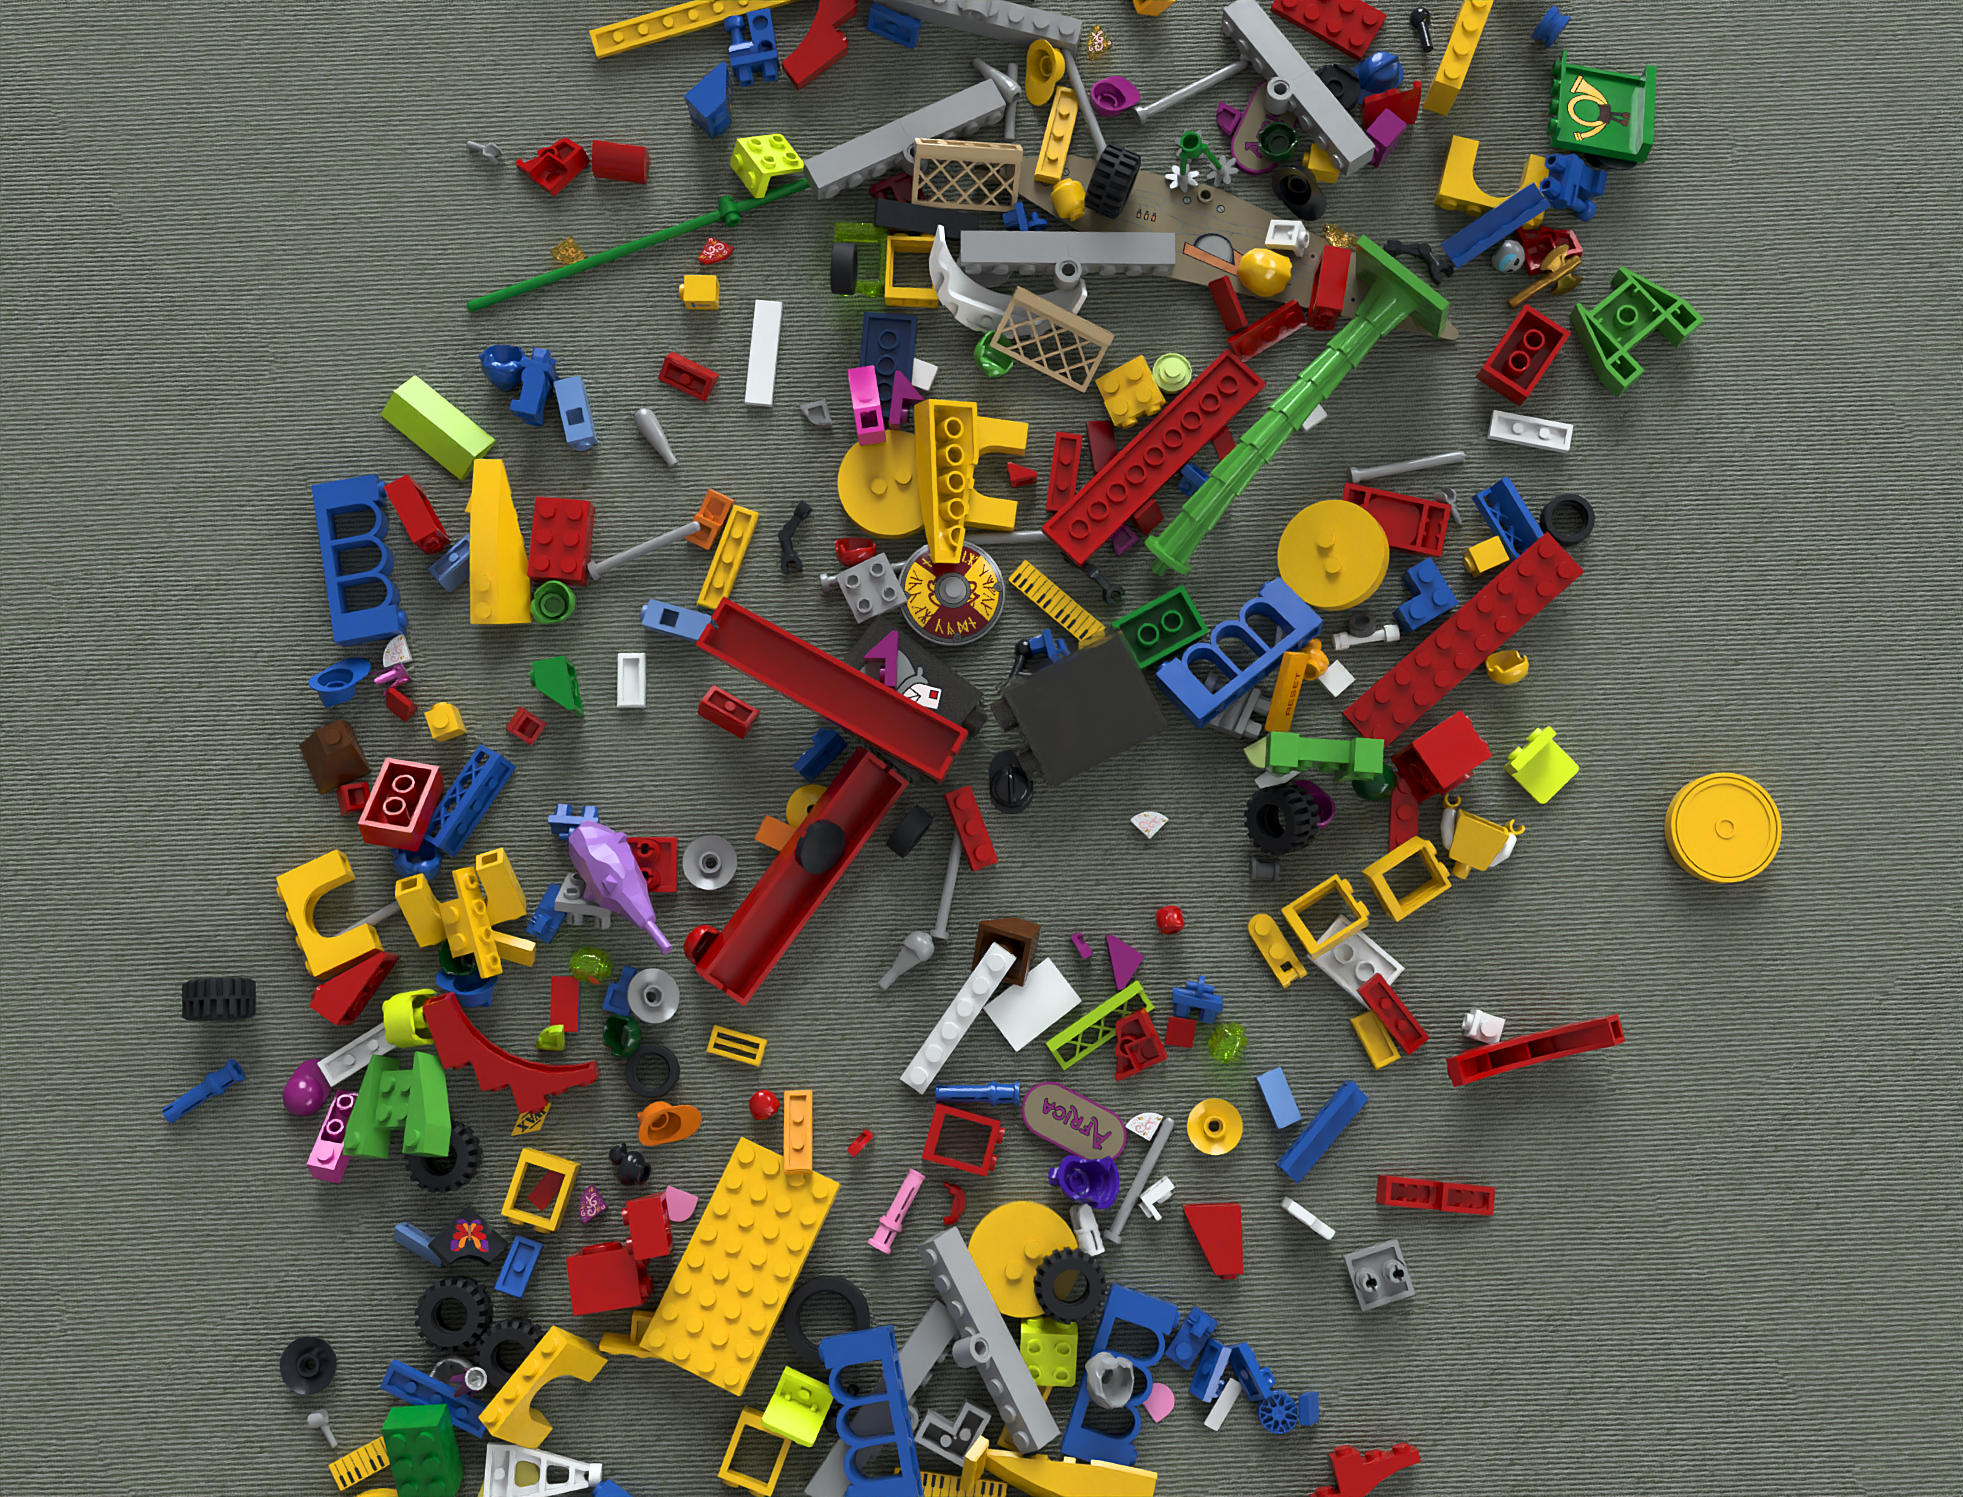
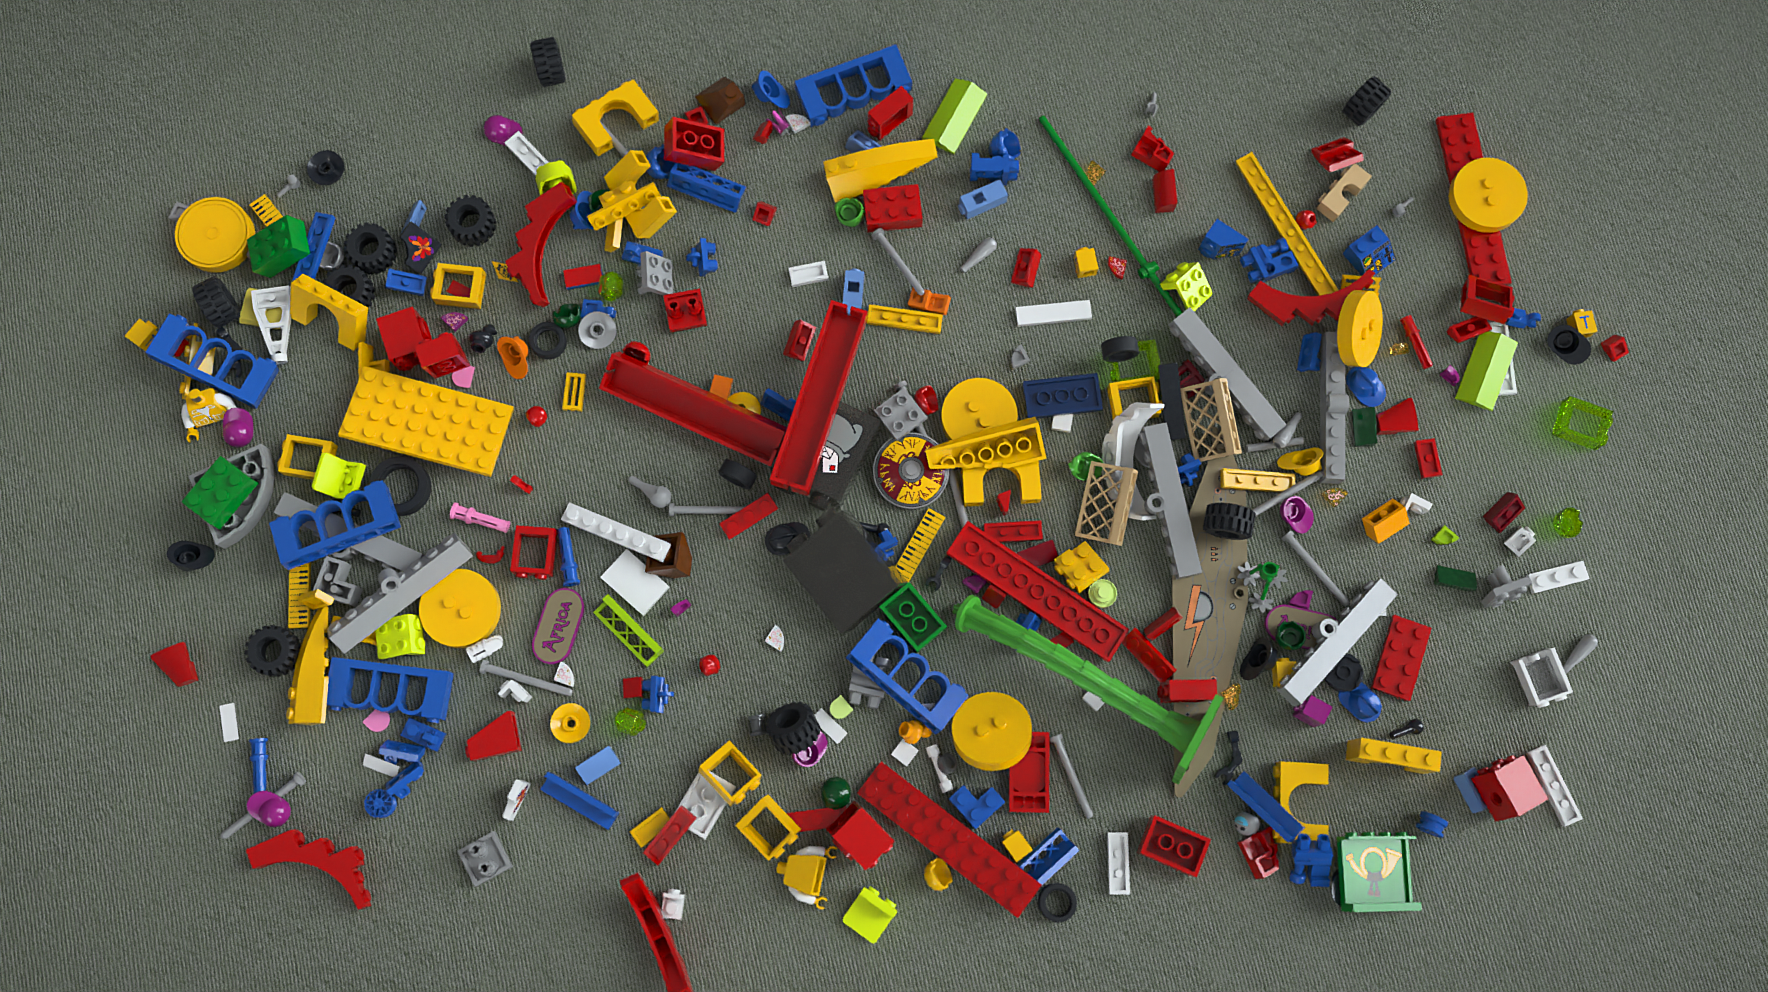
camera: 75 degrees right, 5 degrees down
blue pin [162,1059,246,1123] -> none
dark pink slope [307,1089,358,1184] -> none
red slope [309,952,401,1025] -> none
bright green wedge [343,1051,451,1159] -> none
yellow brick [424,702,467,742] -> none
piece [450,1367,487,1399] -> none
green slope [529,656,584,718] -> none
lime tile [536,1025,565,1051] -> none
medium lavender piece [569,820,673,954] -> none
light grey dish [683,835,738,890] -> none
black piece [778,500,813,575] -> none
light orange tile [783,1090,813,1175] -> none
black tile [795,820,846,874] -> none
dark pink slope [848,365,887,446] -> none
magenta slope [863,631,899,690] -> none
magenta slope [889,371,924,431] -> none
black tyre [1033,1247,1107,1325] -> none
dark purple helmet [1048,1155,1119,1210] -> none
yellow head [1050,178,1086,221] -> none
light grey hair [1085,1352,1134,1409] -> none
magenta slope [1105,935,1145,991] -> none
red slope [1115,1007,1168,1082] -> none
yellow hair [1237,248,1292,298] -> none
yellow plate [1247,914,1307,989] -> none
light orange tile [1264,652,1309,732] -> none
white bracket [1265,220,1309,257] -> none
bright green wedge [1265,731,1384,782] -> none
blue tile [1298,1391,1319,1426] -> none
red slope [1360,81,1422,129] -> none
red slope [1376,1174,1495,1216] -> none
light grey hand [1434,488,1462,524] -> none
pearl gold piece [1507,244,1583,309] -> none
bright green wedge [1569,266,1704,398] -> none

